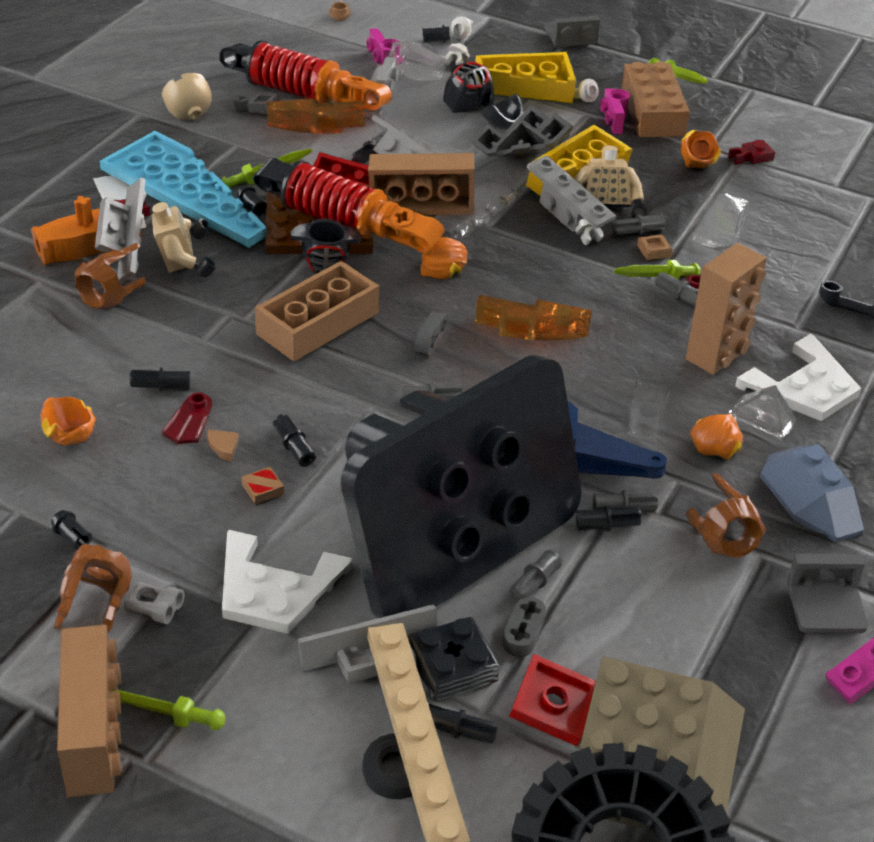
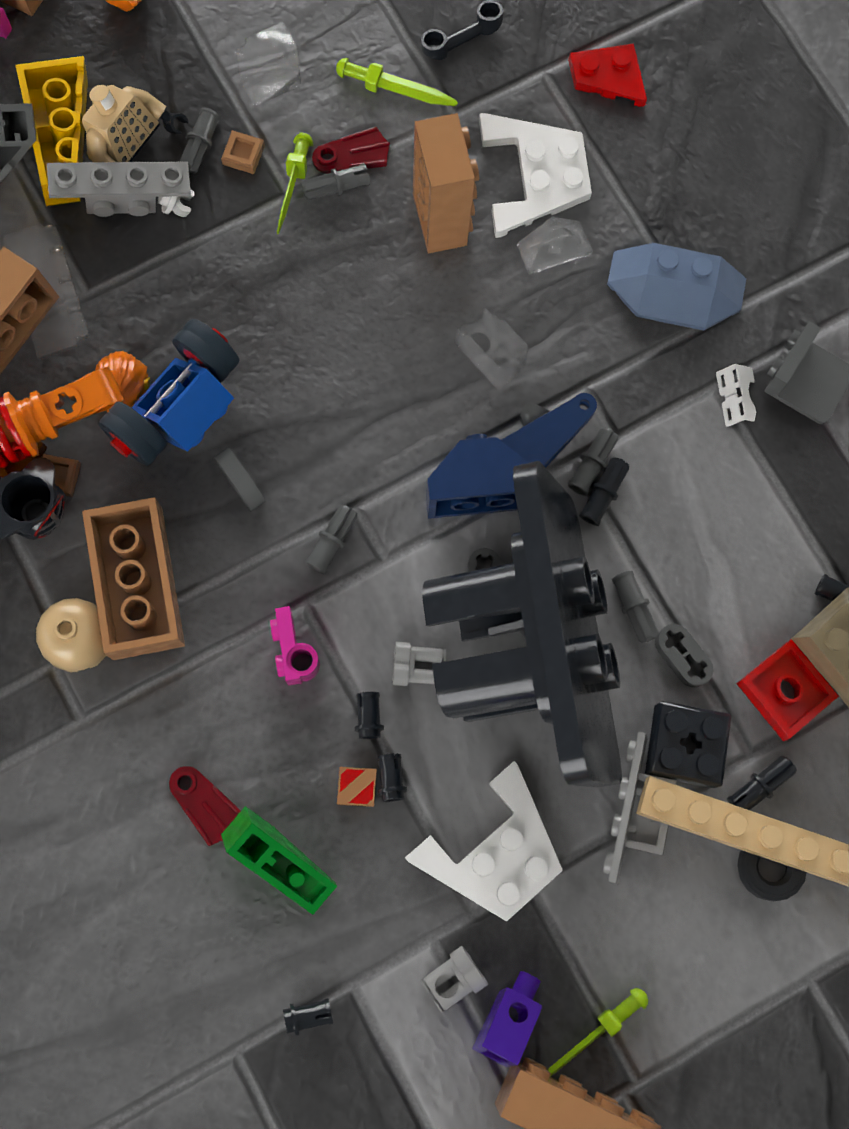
camera: 60 degrees left, 35 degrees up
orange hair [40,397,96,446] -> none
dark orange piece [54,544,132,633] -> none
black axle [129,367,190,391] -> none
medium nougat tile [207,429,239,462] -> none
black axle [273,414,317,467] -> none
clear orange slope [475,294,592,341] -> none
dark orange piece [686,473,766,559] -> none
orange hair [690,414,743,460] -> none
none -> tan cylinder [36,598,107,672]
none -> medium nougat tile [43,454,81,497]
none -> brick [98,319,240,466]
none -> green slope [221,806,337,915]
none -> dark pink plate [270,606,320,686]
none -> lime sword [336,58,458,106]
none -> black pin [355,692,384,739]
none -> black pin [378,753,407,802]
none -> dark purple torso [472,971,542,1067]
none -> white piece [716,364,756,427]

